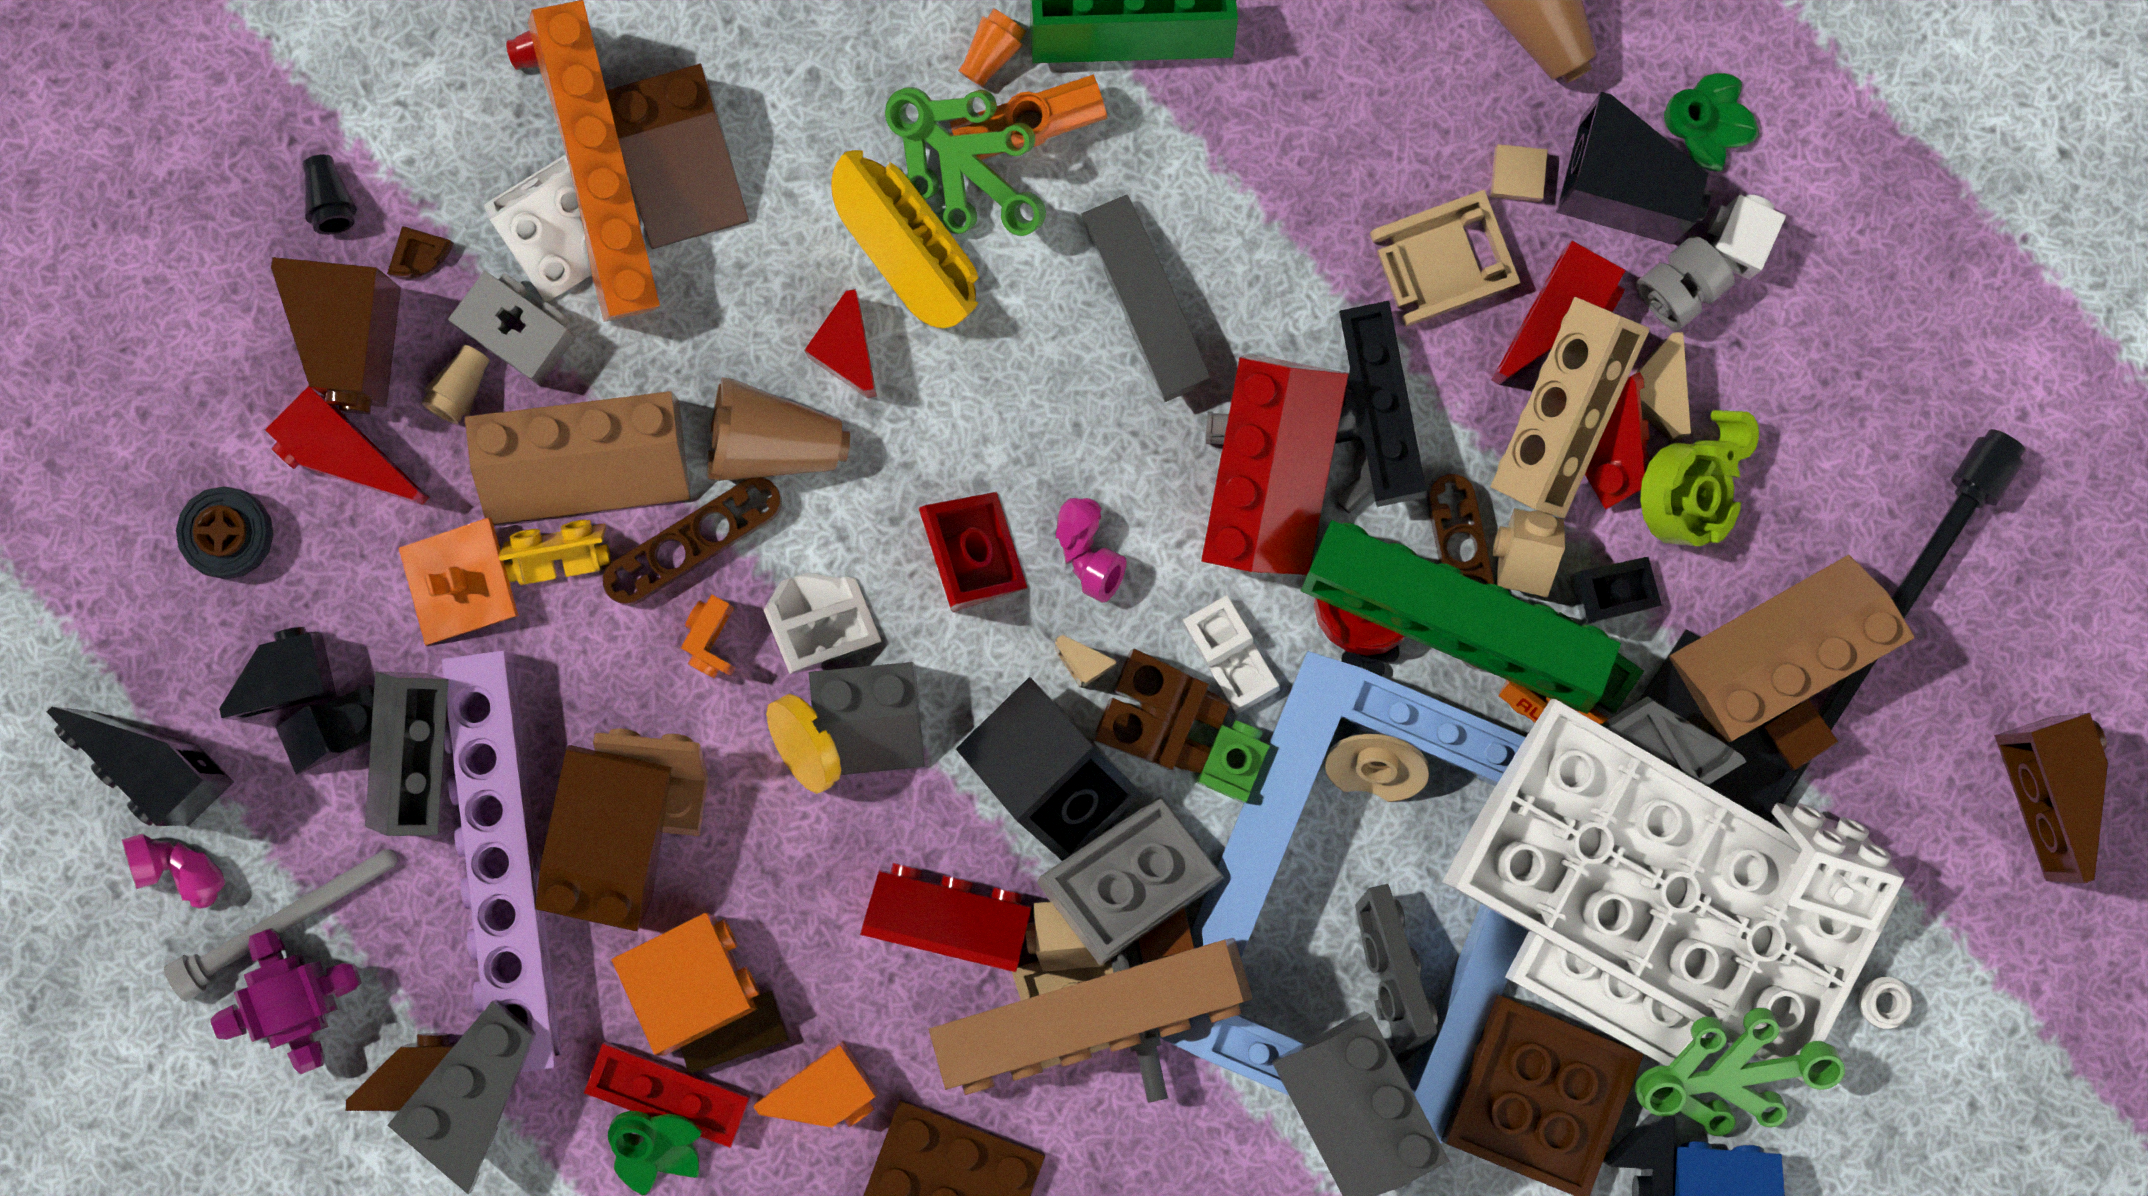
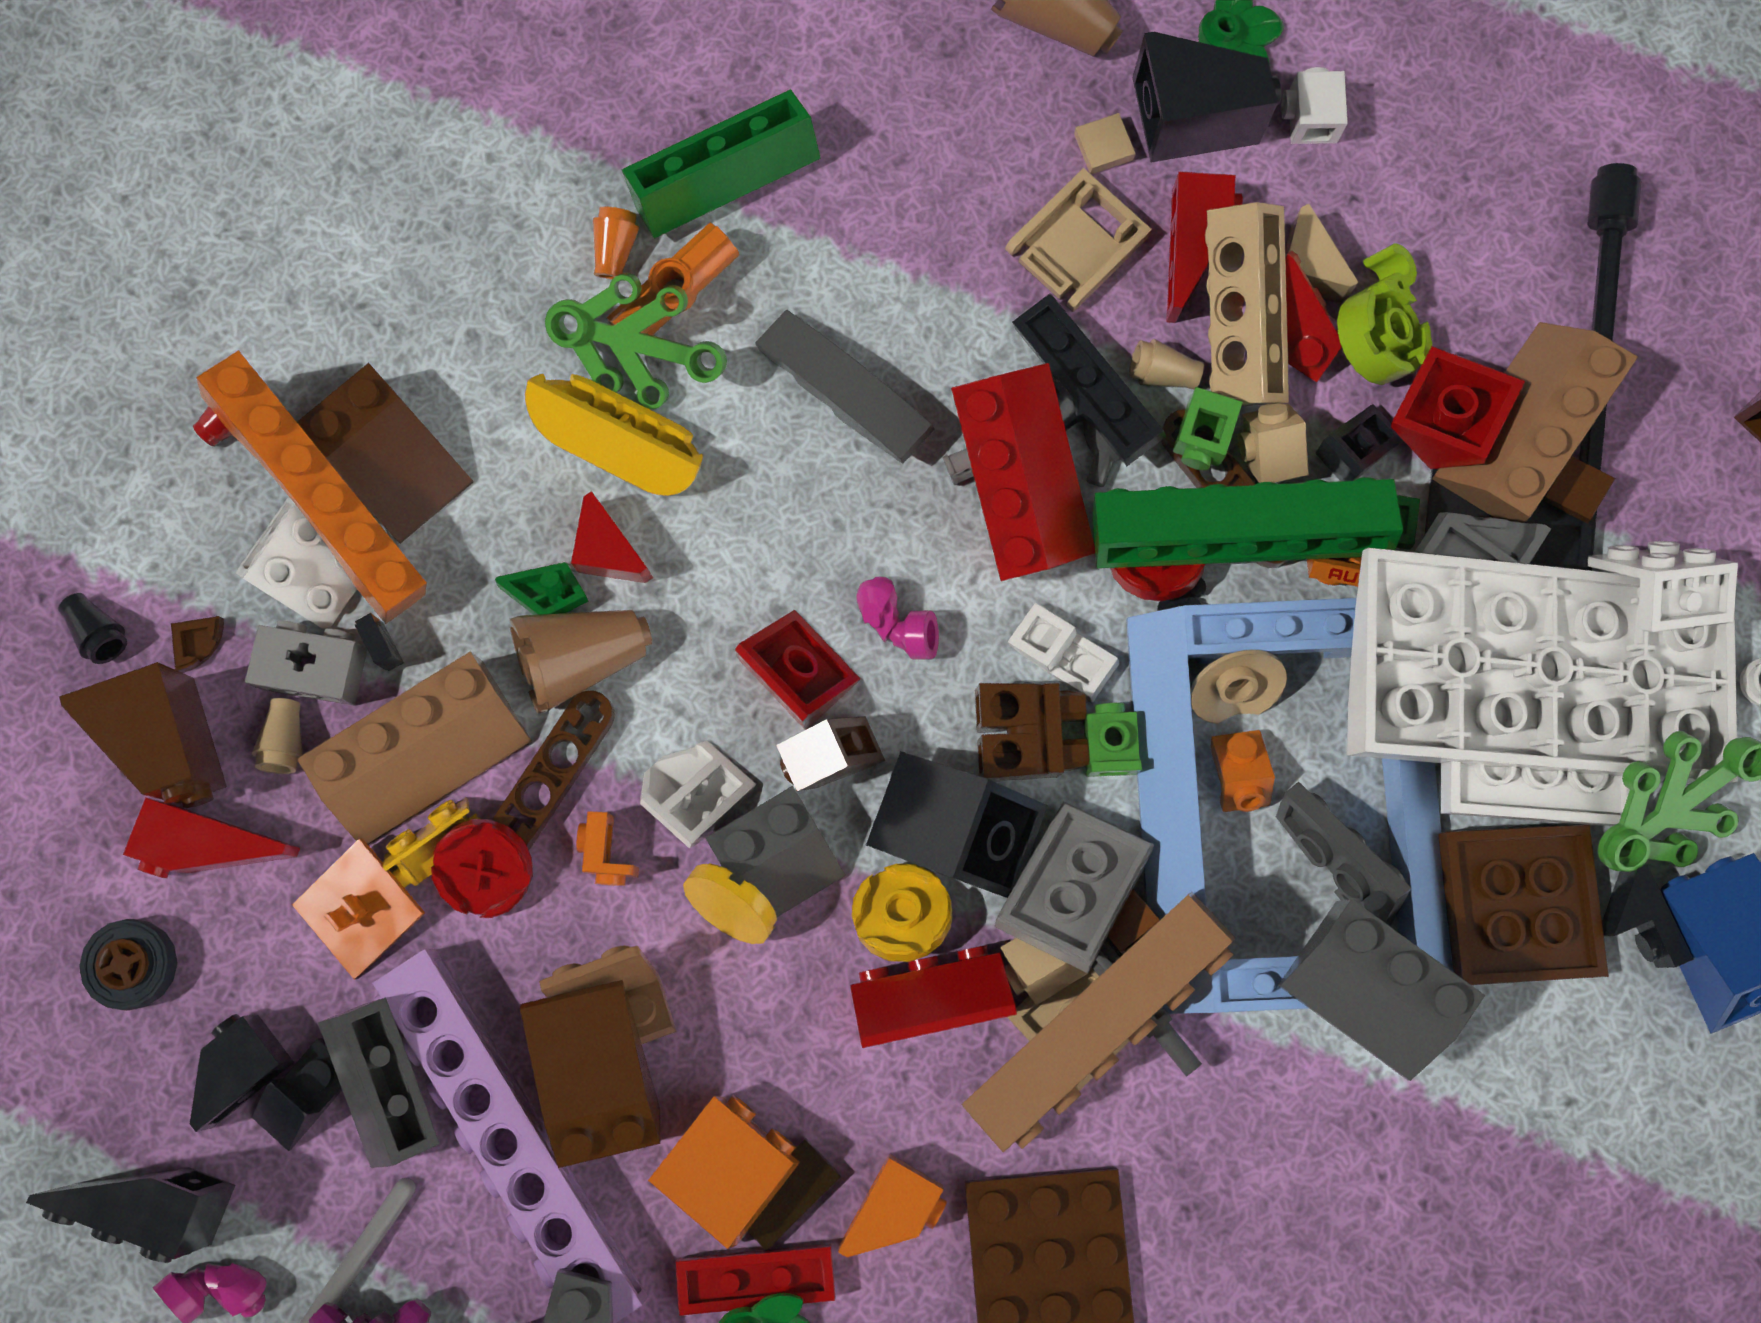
camera: 15 degrees left, 5 degrees down
tan slope [1054,635,1117,688] -> none
light grey wheel [1636,235,1735,332] -> none
none -> black tile [355,613,404,671]
none -> red tile [431,819,533,918]
none -> green piece [495,562,589,615]
none -> slope [777,716,885,791]
none -> yellow tile [851,864,953,962]
none -> tan cone [1129,339,1204,390]
none -> bright green brick [1173,387,1243,470]
none -> orange bracket [1210,730,1275,812]
none -> red slope [1391,346,1525,469]

